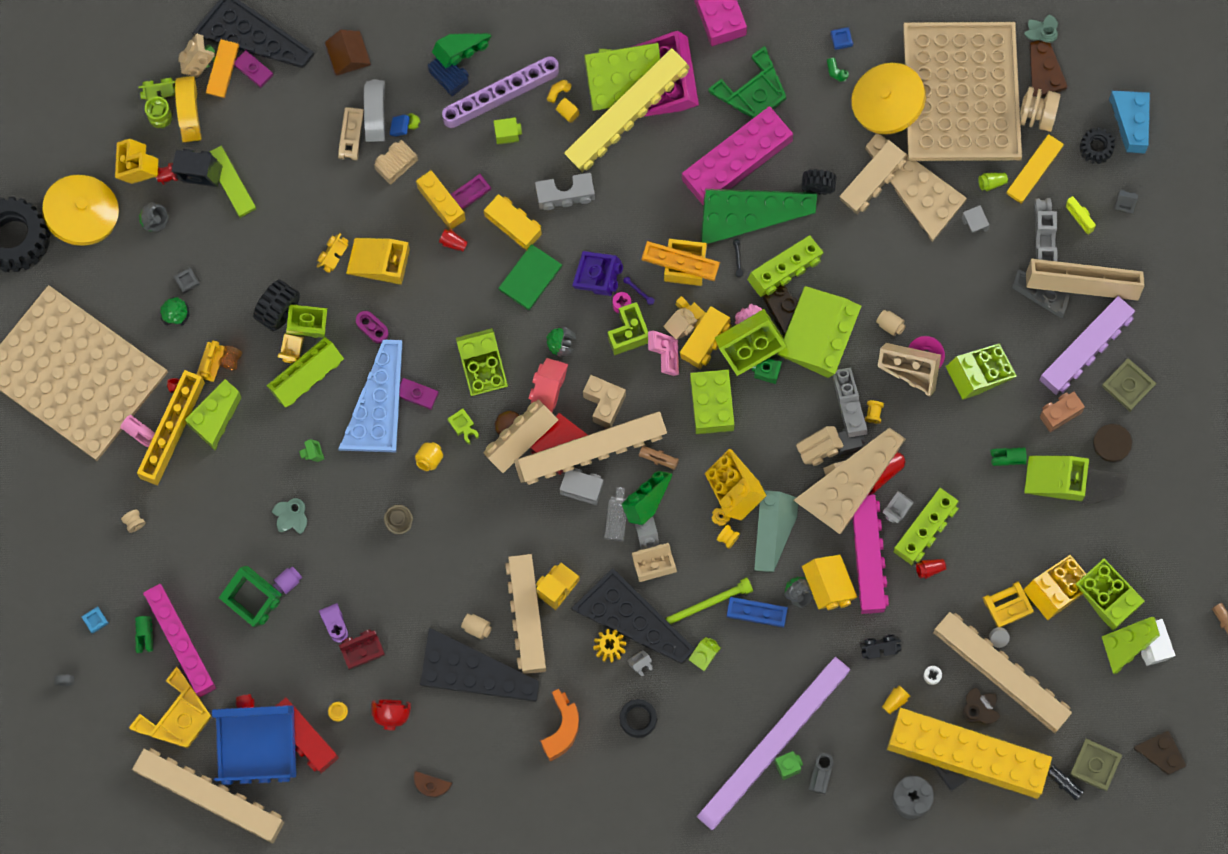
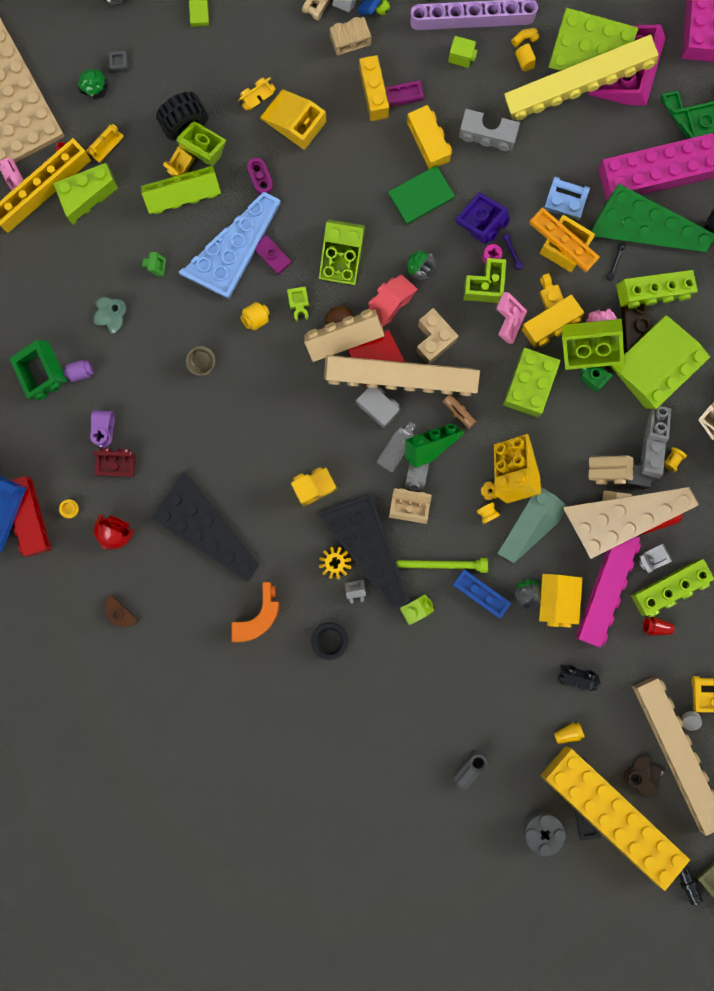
camera: 25 degrees right, 10 degrees up
clear orange wheel [218,346,243,371] -> none
red cone [439,229,468,252] -> none
tan brick [461,614,492,640] -> none
tan brick [505,554,546,674] -> none
tan brick [663,308,698,340] -> none
lavender beam [697,657,851,830] -> none
bright green brick [774,751,803,780] -> none
white bush [924,666,942,685] -> none
none -> light blue plate [544,176,590,220]

